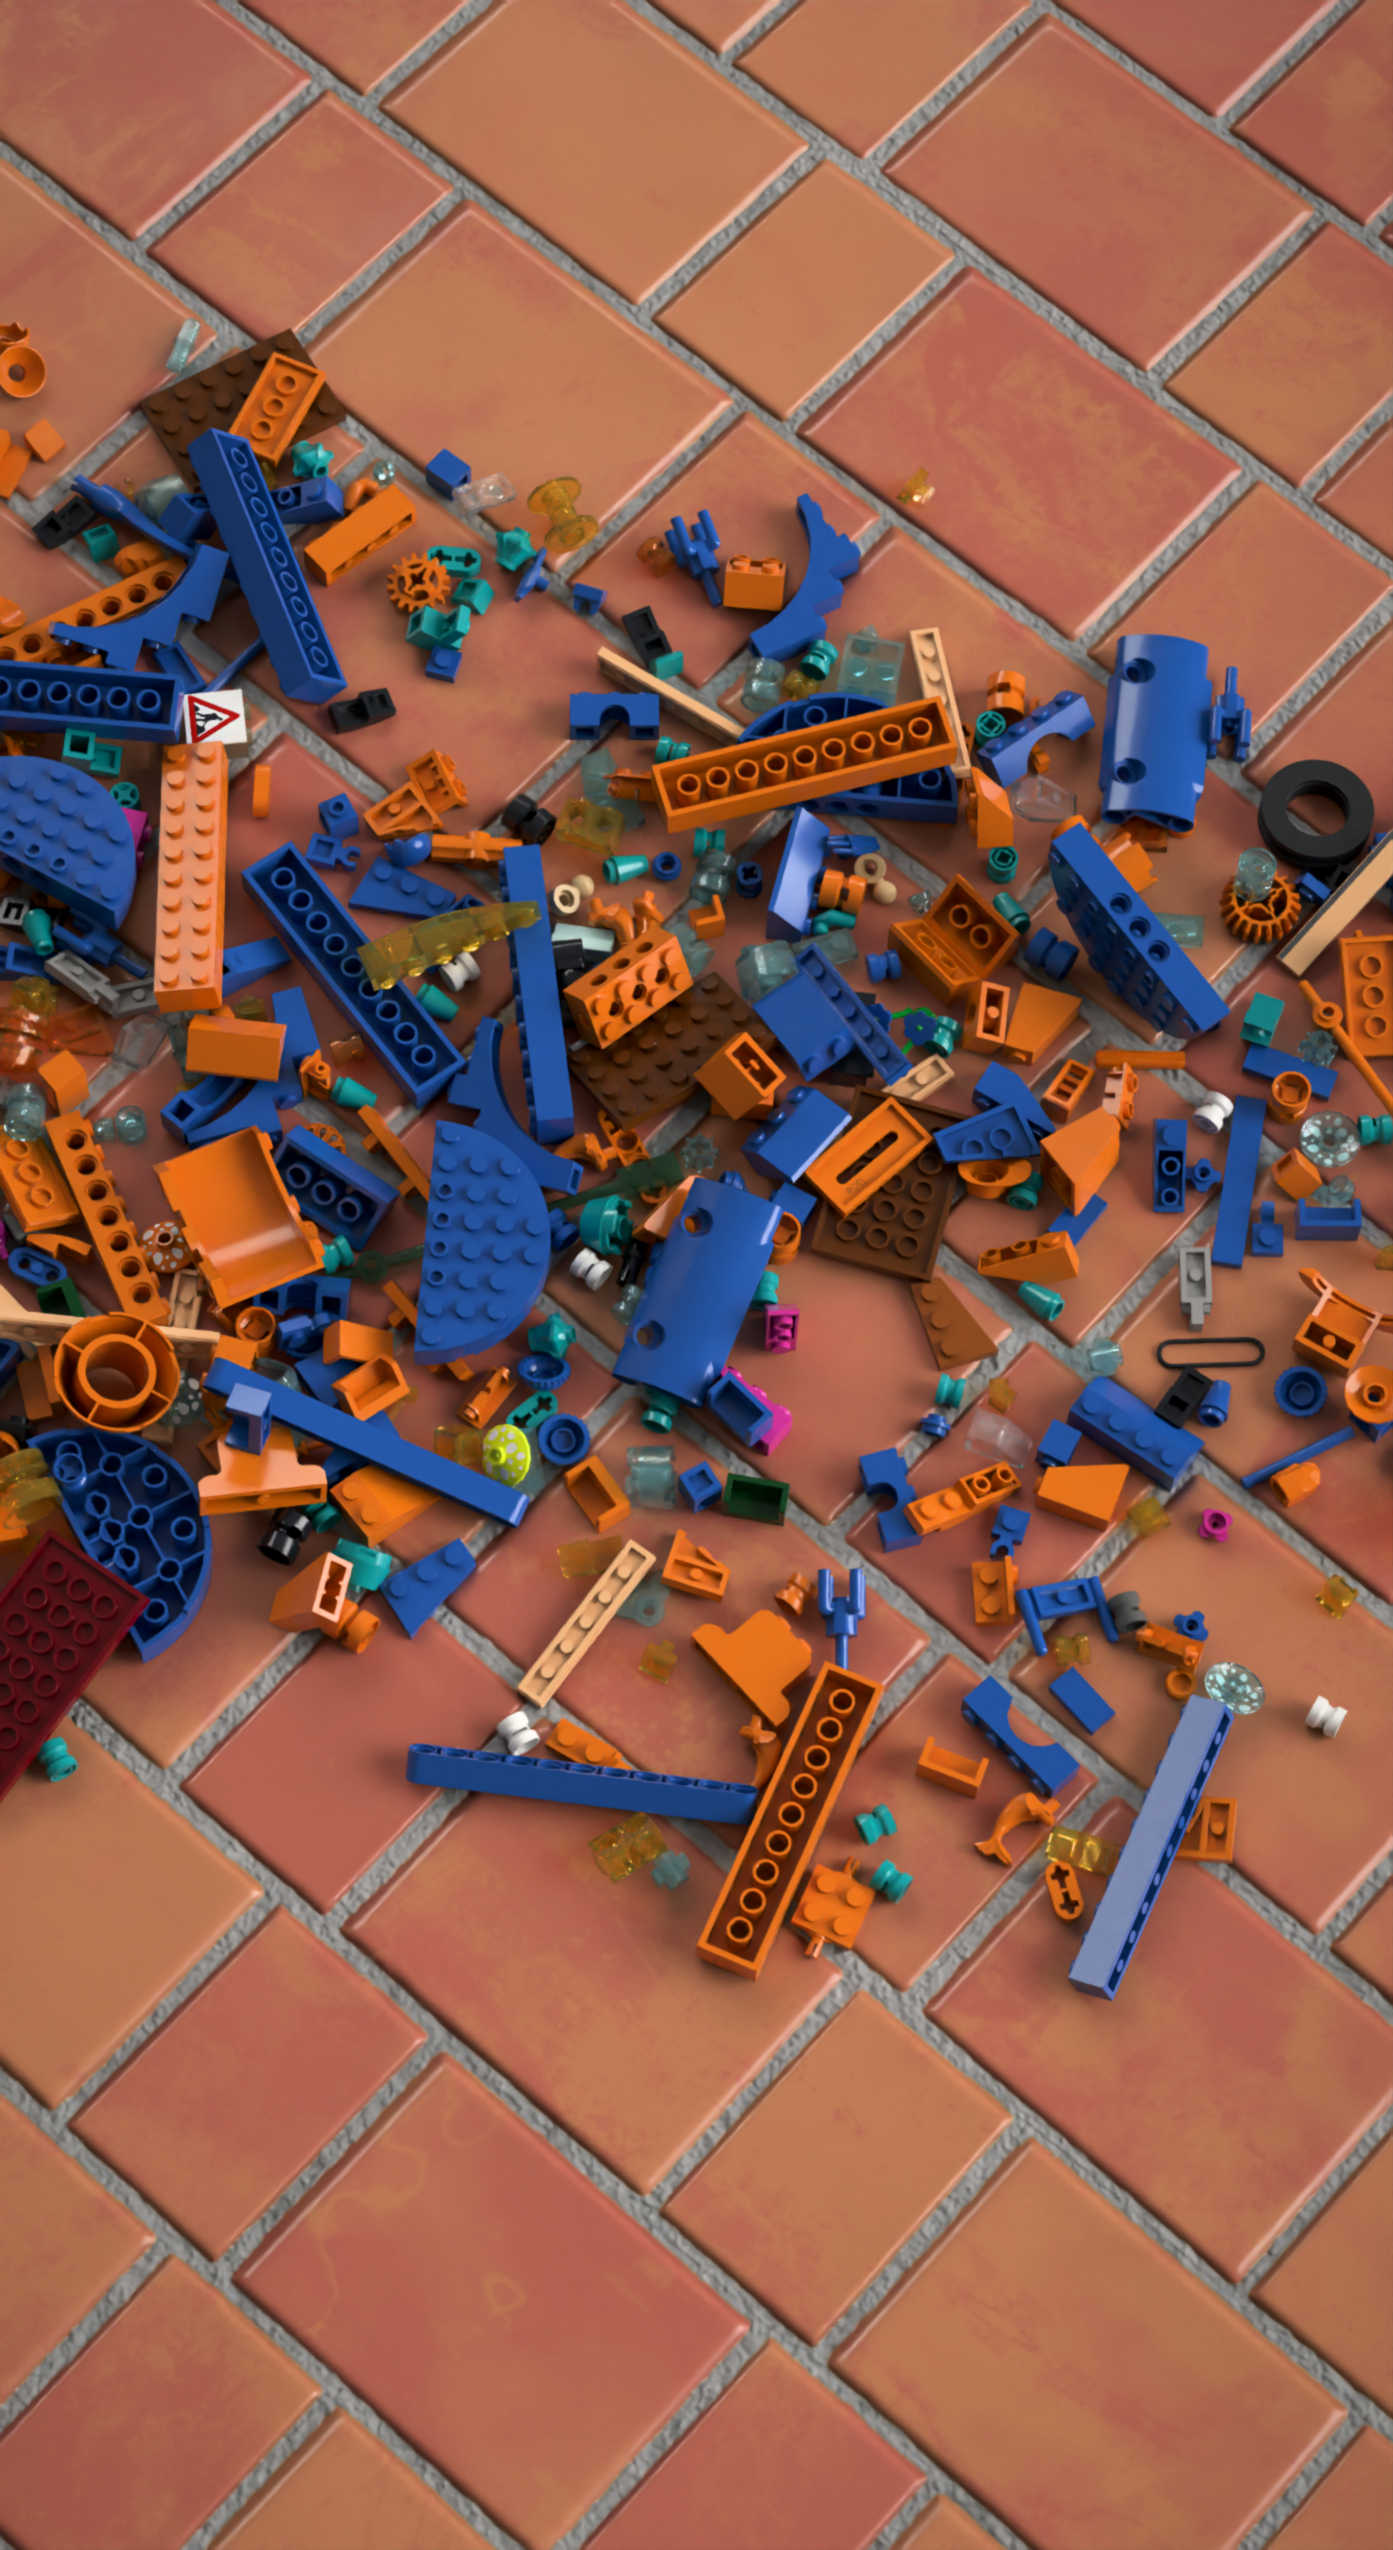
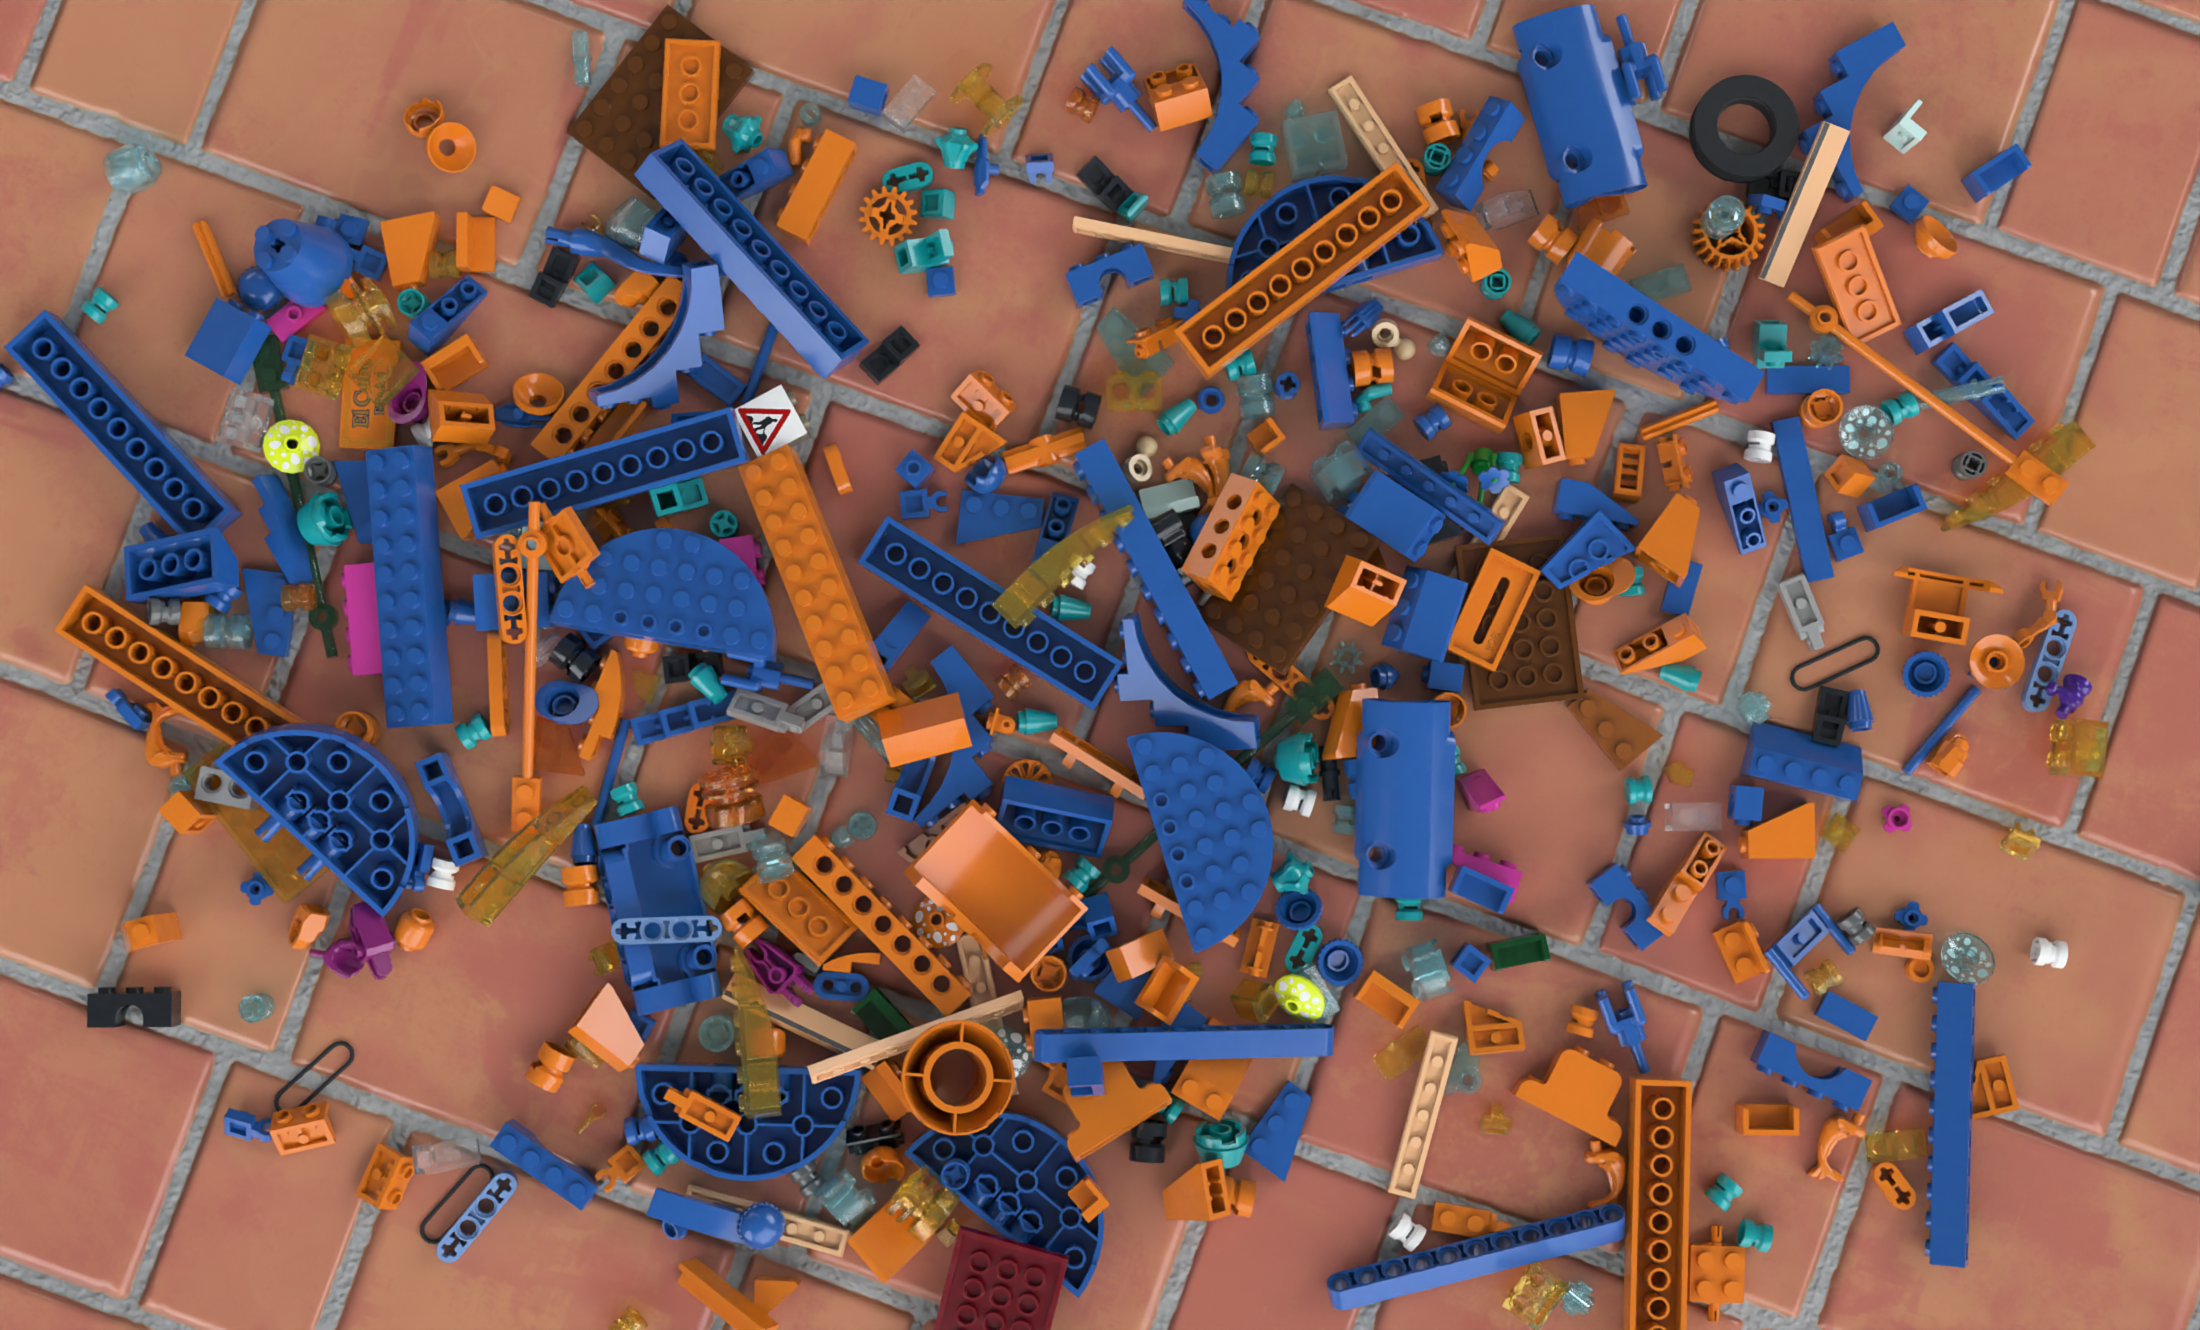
camera: 20 degrees left, 20 degrees up
none -> orange panel [1068,1174,1110,1223]

